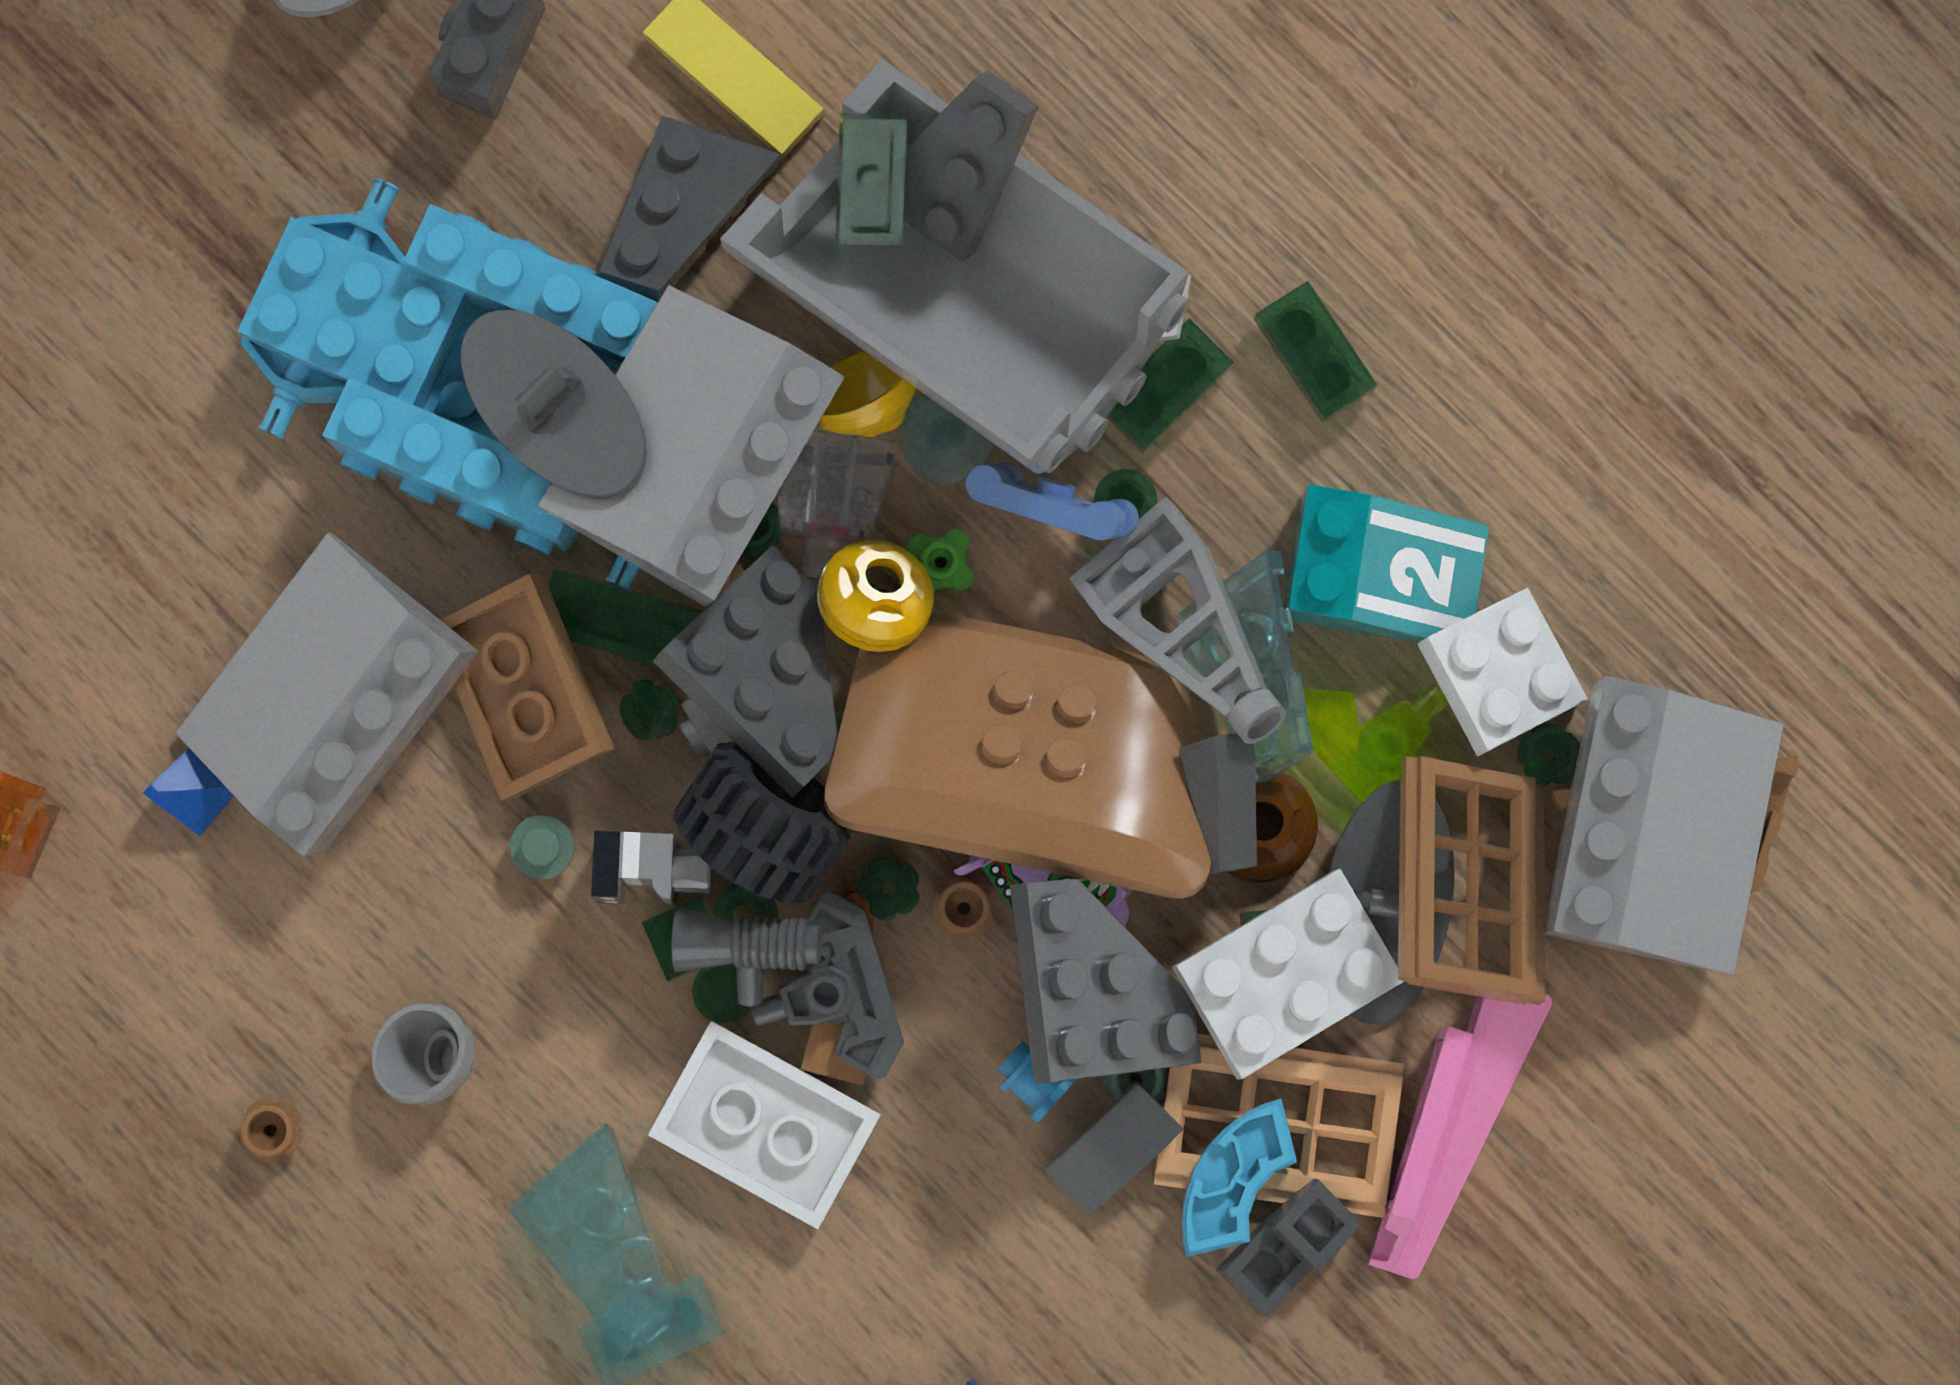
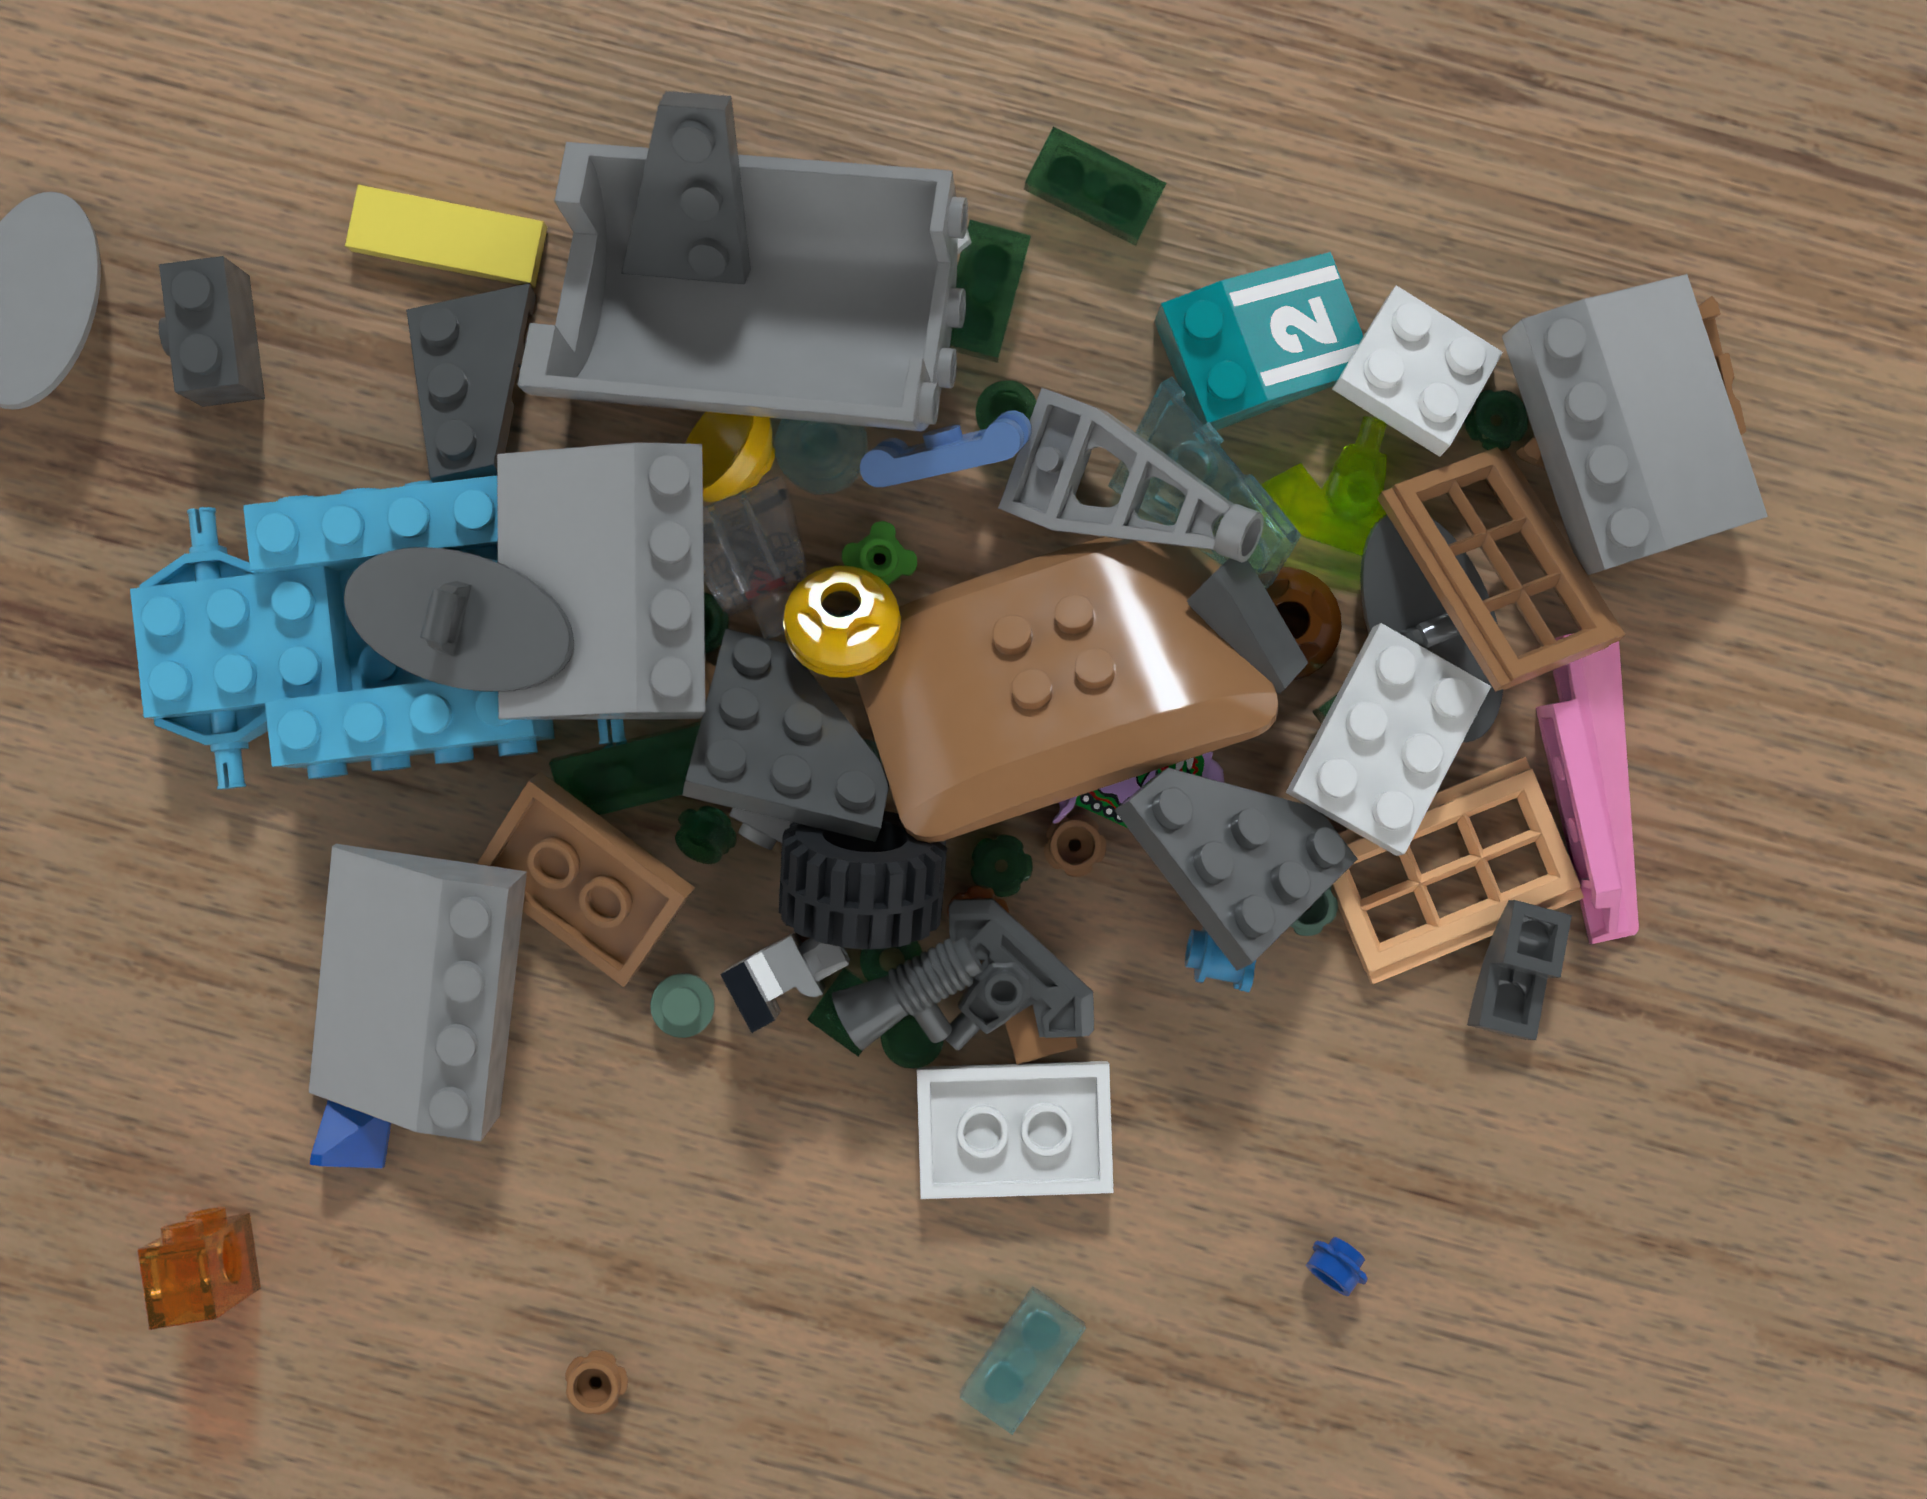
camera: 30 degrees left, 5 degrees up
light grey piece [372,1003,475,1106] -> none
clear light blue wing [508,1123,681,1359] -> none
clear green plate [835,113,907,246] -> none
dark grey slope [1043,1081,1184,1215] -> none
medium azure tile [1182,1099,1297,1257] -> none

